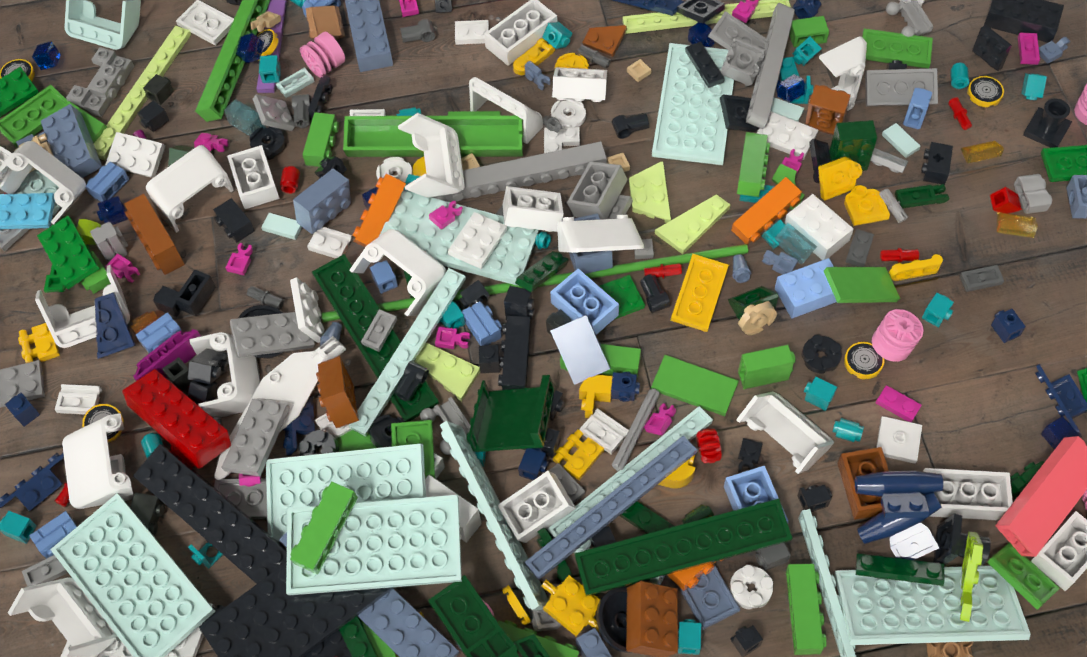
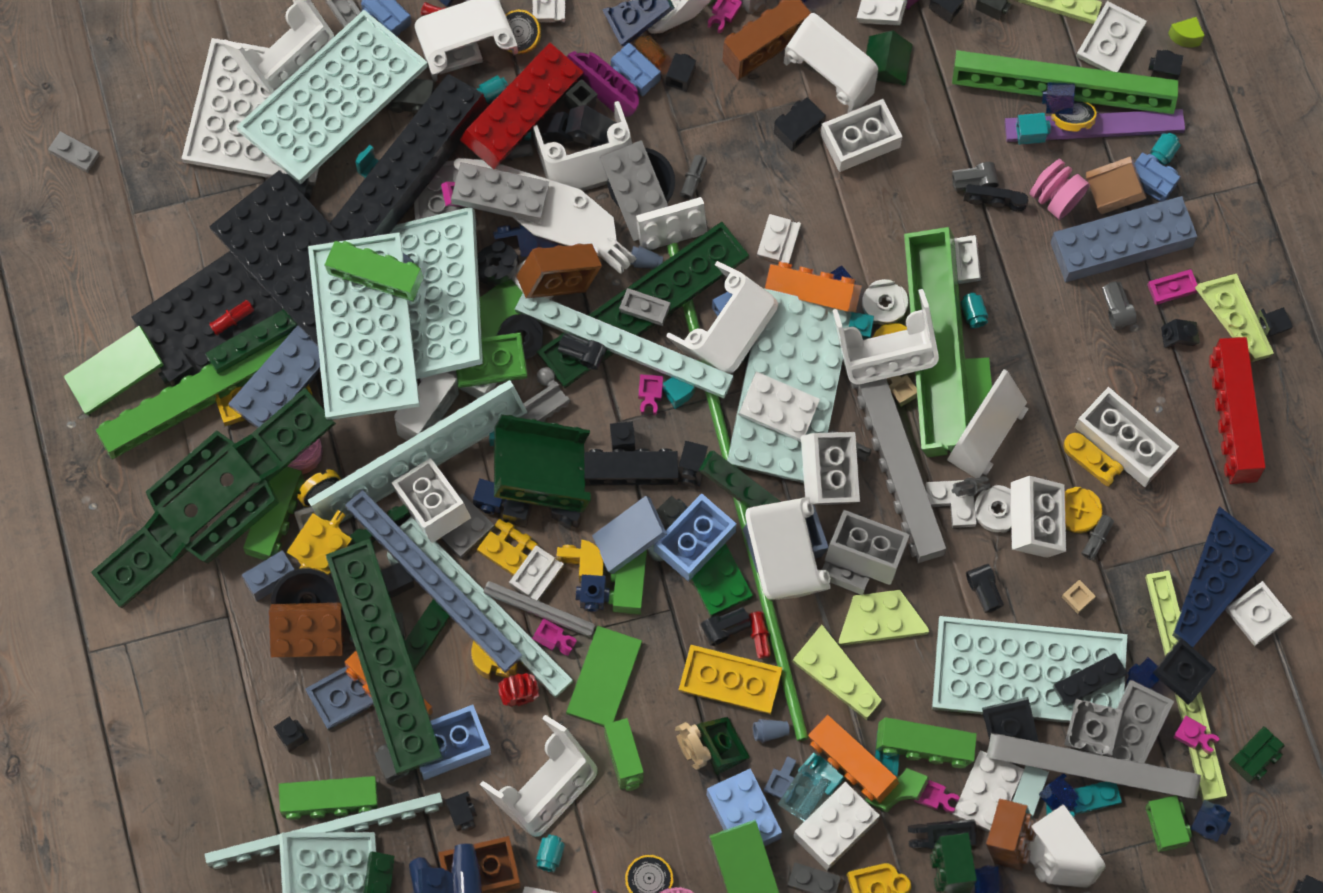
camera: 80 degrees right, 10 degrees up
black brick [174,269,216,317] -> none
dark pink plate [194,133,229,152] -> none
clear light blue brick [224,99,266,136] -> none
dark pink plate [225,243,253,275] -> none
tan plate [250,11,281,32] -> none
black plate [250,126,286,160] -> none
light grey plate [253,94,295,131] -> none
light aqua tile [262,213,302,240] -> none
light aqua tile [276,67,315,98] -> none
red brick [280,166,300,194] -> none
sand blue brick [293,169,351,234] -> none
bright green brick [303,112,339,167] -> none
black brick [314,156,347,178] -> none
yellowish green wing [414,343,480,402] -> none
dark pink plate [429,201,463,230] -> none
white plate [455,20,489,45] -> none
black brick [460,280,490,308] -> none
medium blue brick [462,301,502,346] -> none
sand blue plate [525,61,550,90] -> none
teal plate [535,232,551,249] -> none
teal brick [542,22,573,49] -> none
dark orange wing [582,25,627,57] -> none
tan plate [607,153,630,172] -> none
light grey plate [634,239,654,259] -> none
teal brick [678,619,701,655] -> none
clear green brick [682,504,714,524] -> none
white plate [730,565,773,609] -> none
black plate [738,438,763,473] -> none
teal brick [792,36,822,66] -> none
black plate [801,335,842,374] -> none
teal brick [804,376,837,411] -> none
yellow plate [818,157,862,201] -> none

